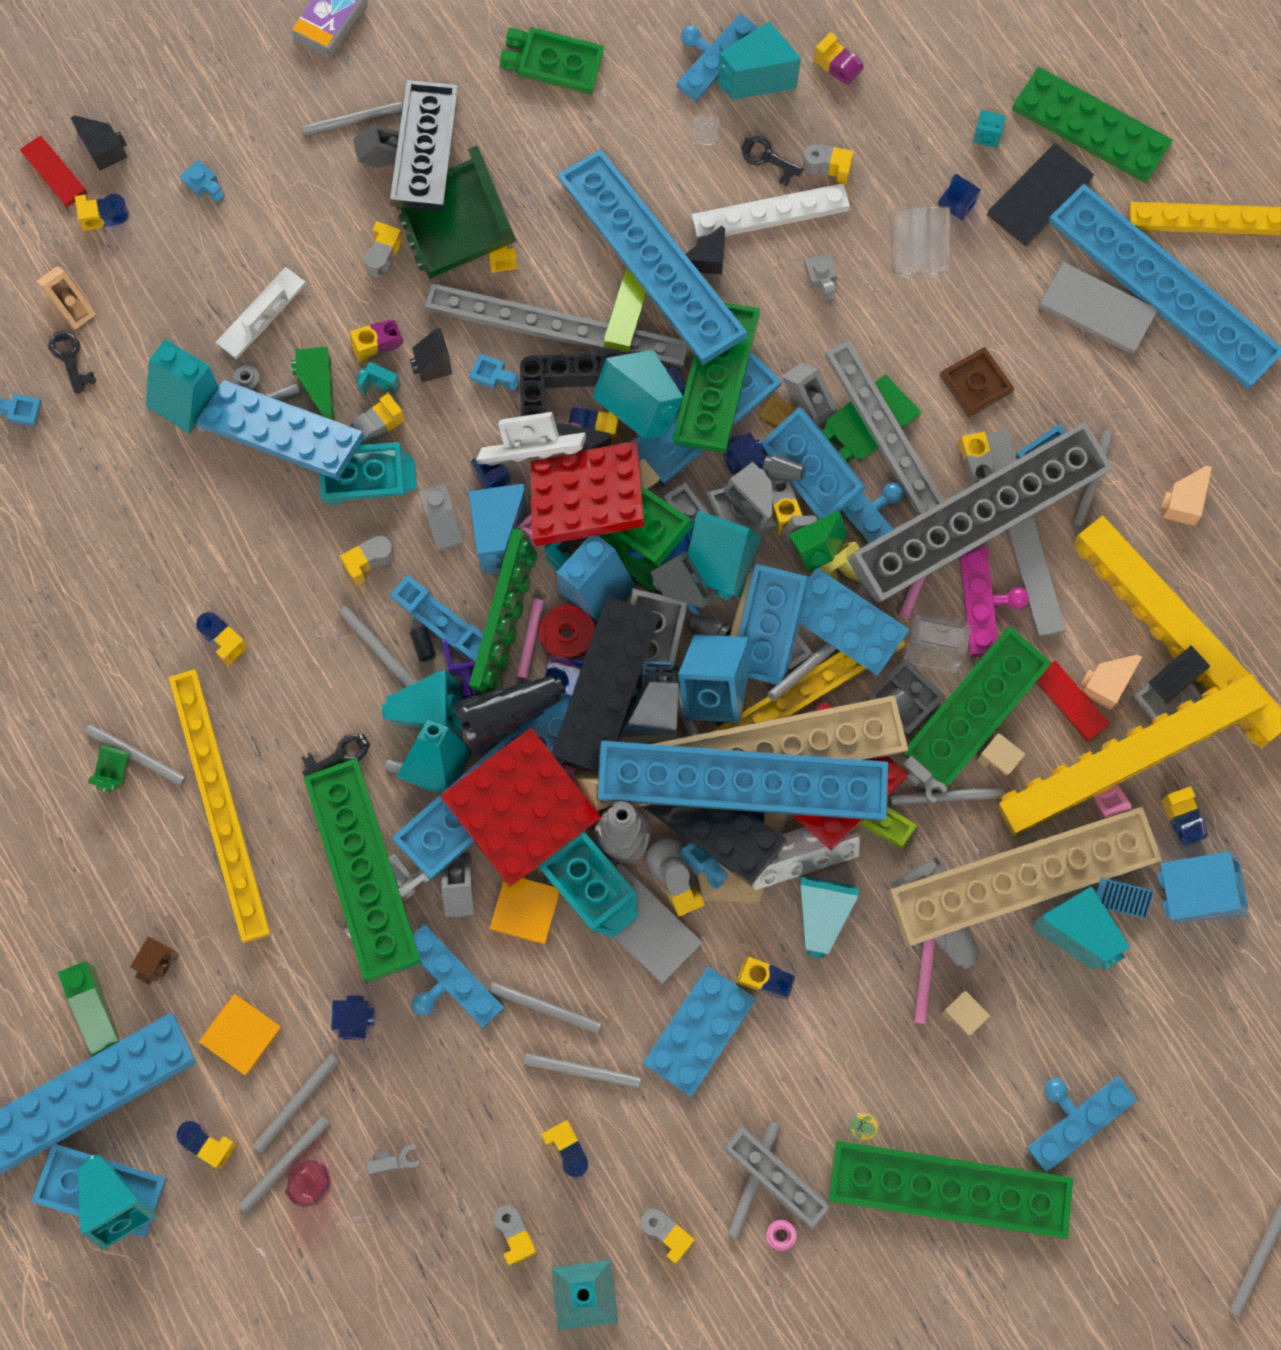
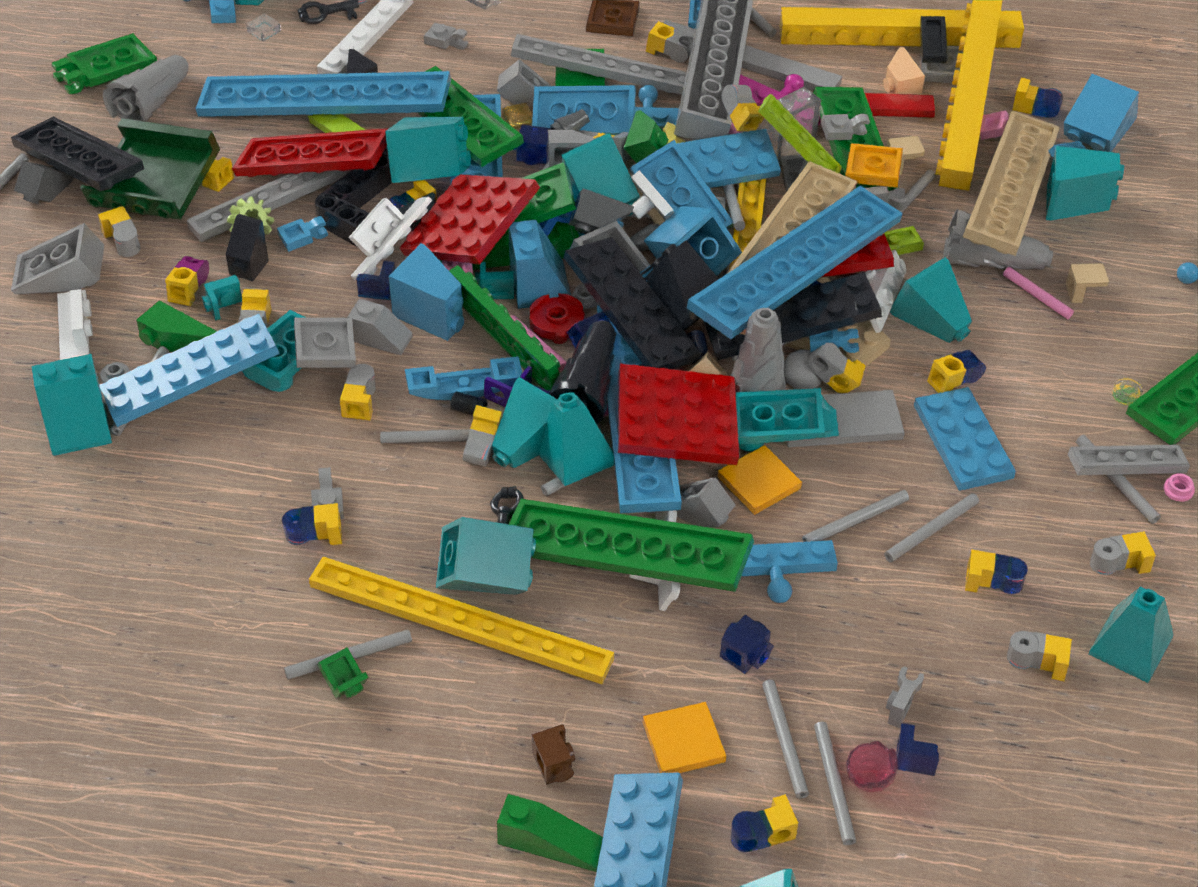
camera: 50 degrees left, 25 degrees down
none -> light grey slope [11,223,104,294]
none -> light grey cone [103,55,189,122]
none -> yellowish green gear [227,196,274,234]
none -> red plate [232,128,389,177]
none -> light grey plate [294,318,356,368]
none -> light grey plate [311,467,344,520]
none -> teal slope [436,517,536,595]
none -> leg [463,405,502,467]
none -> white tile [631,170,675,220]
none -> leg [722,85,765,131]
none -> lime tile [758,94,842,174]
none -> light grey plate [821,114,870,140]
none -> light orange tile [845,143,903,188]
none -> clear blue panel [894,723,939,776]

